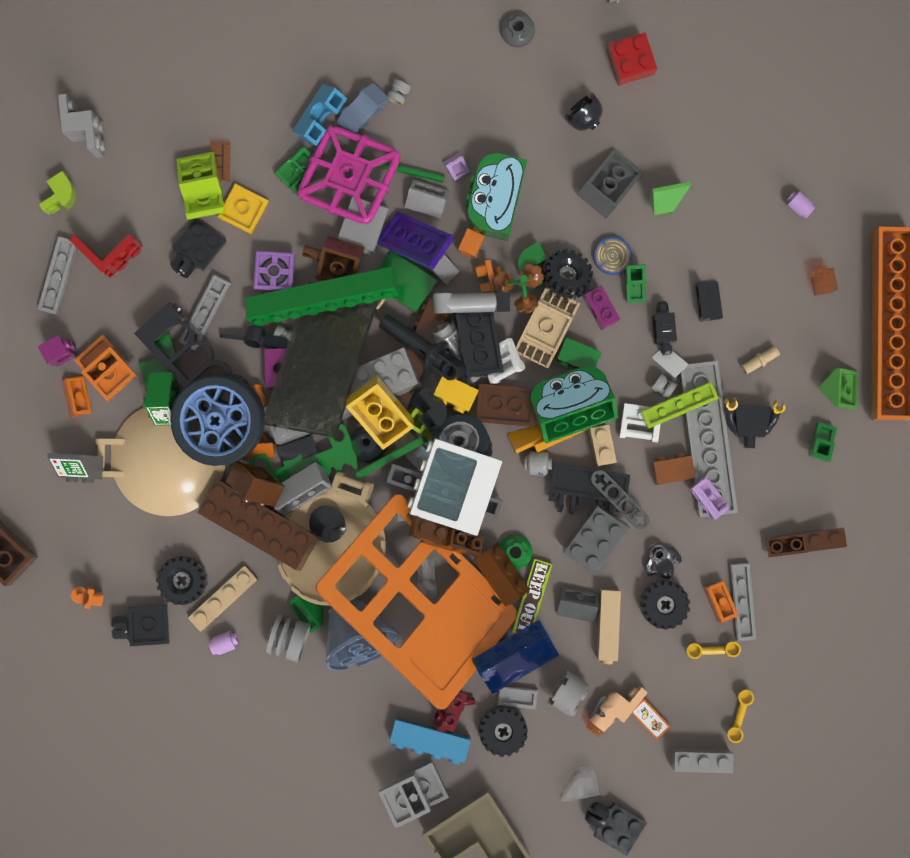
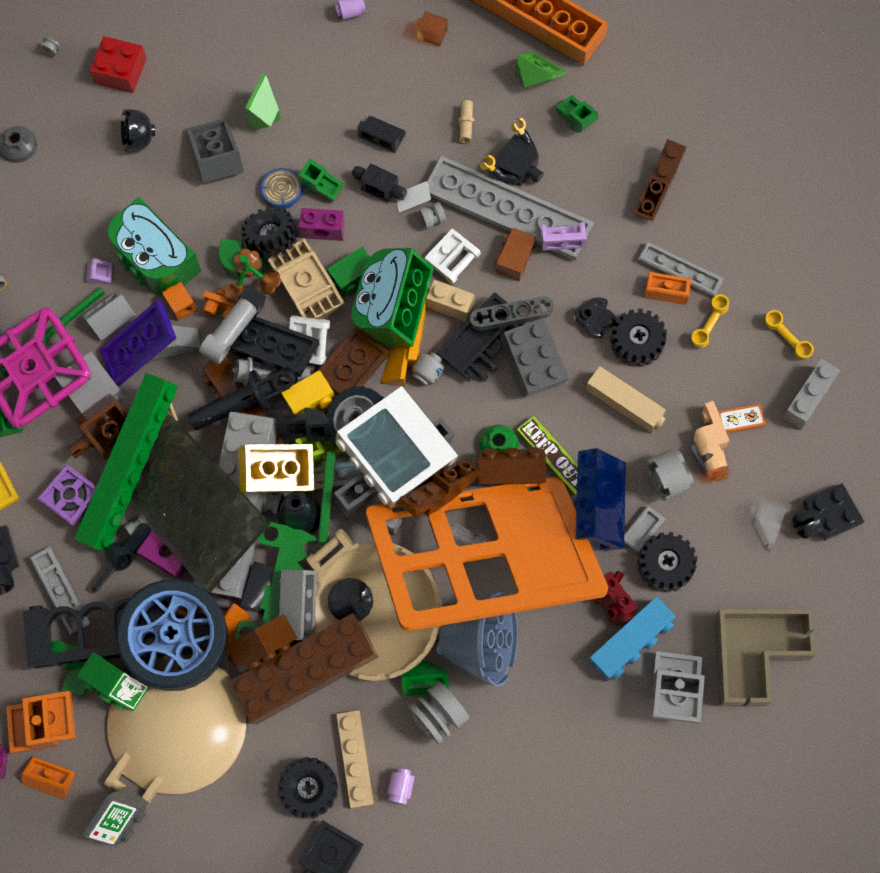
camera: 55 degrees left, 15 degrees down
green slope [379,251,438,314] -> none
dark grey panel [557,586,600,622] -> none
lime tile [640,381,719,429] -> none

